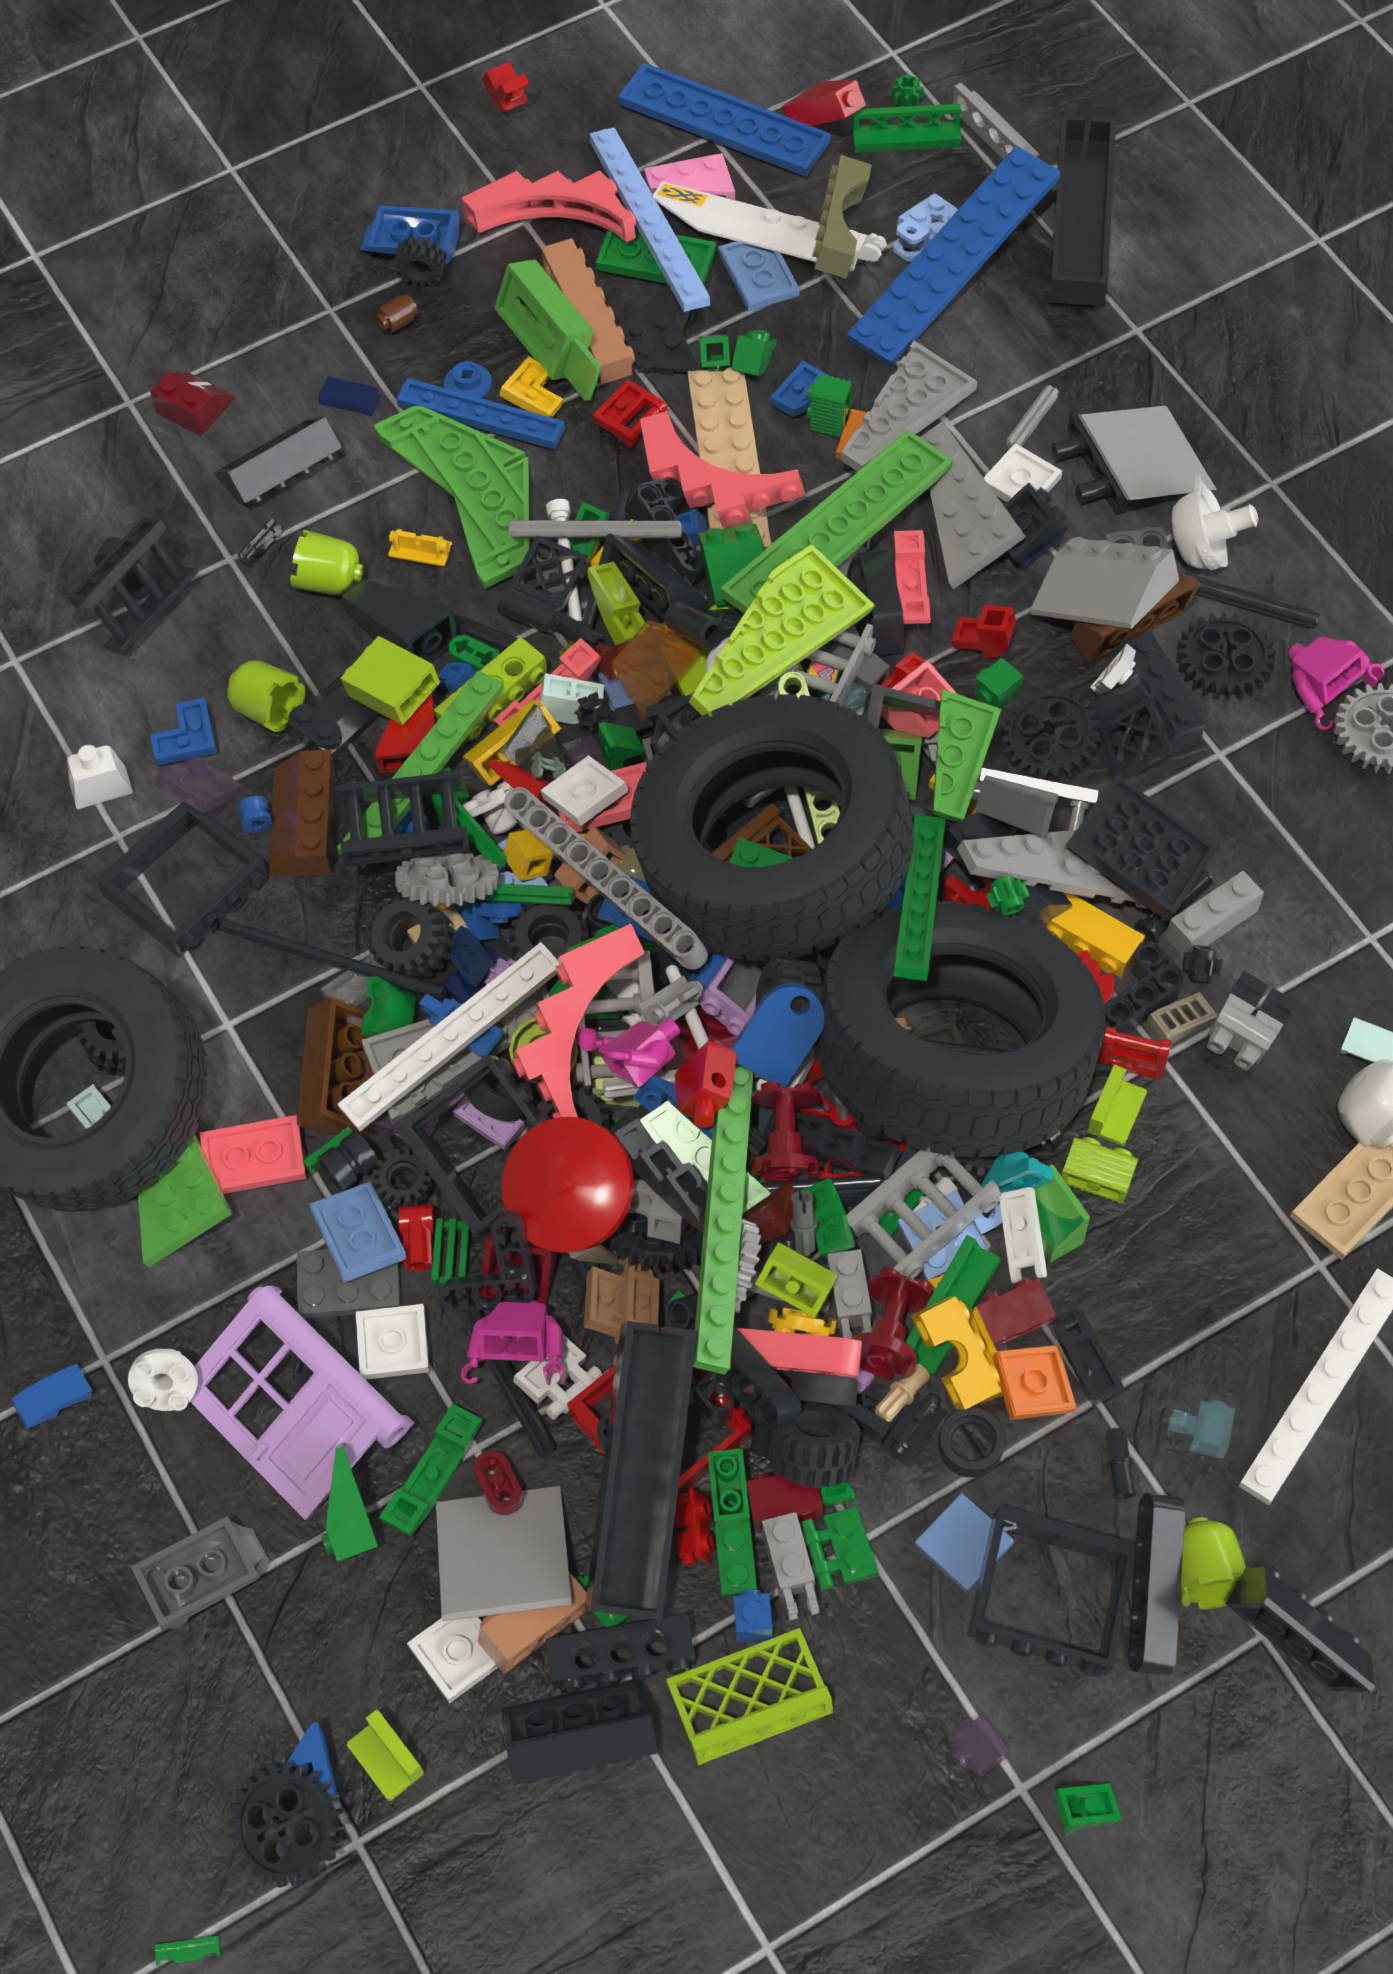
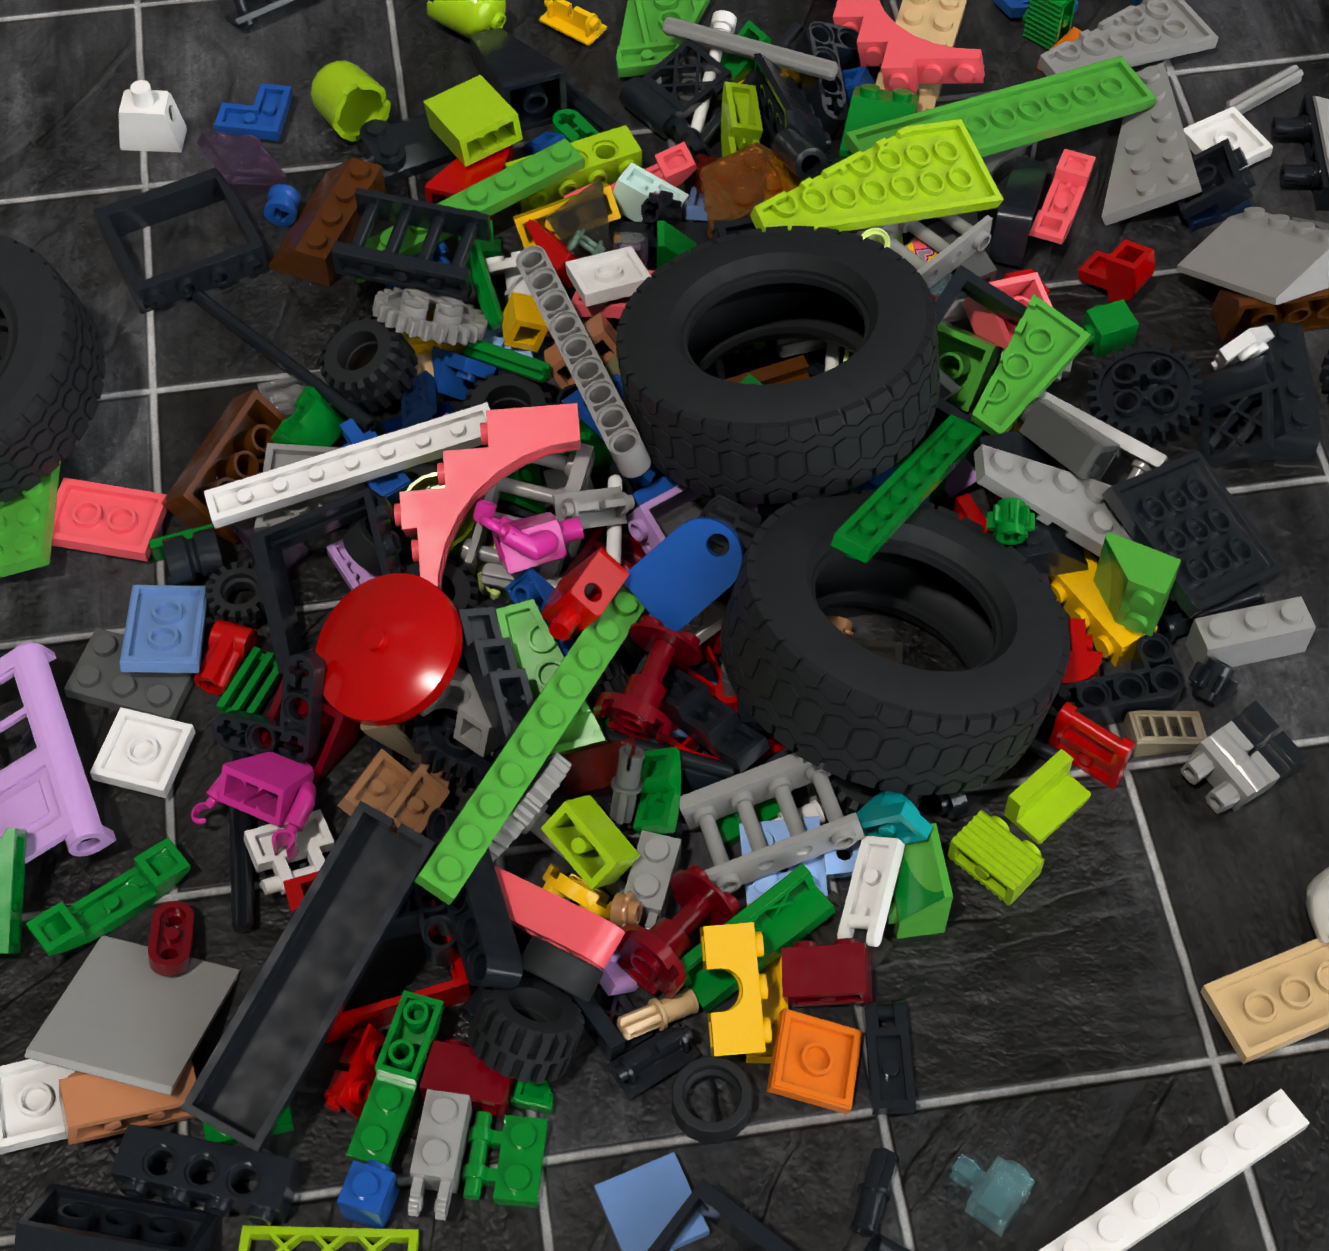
camera: 20 degrees right, 5 degrees down
none -> medium nougat plate [610,891,642,927]
none -> bright green slope [1093,532,1181,637]

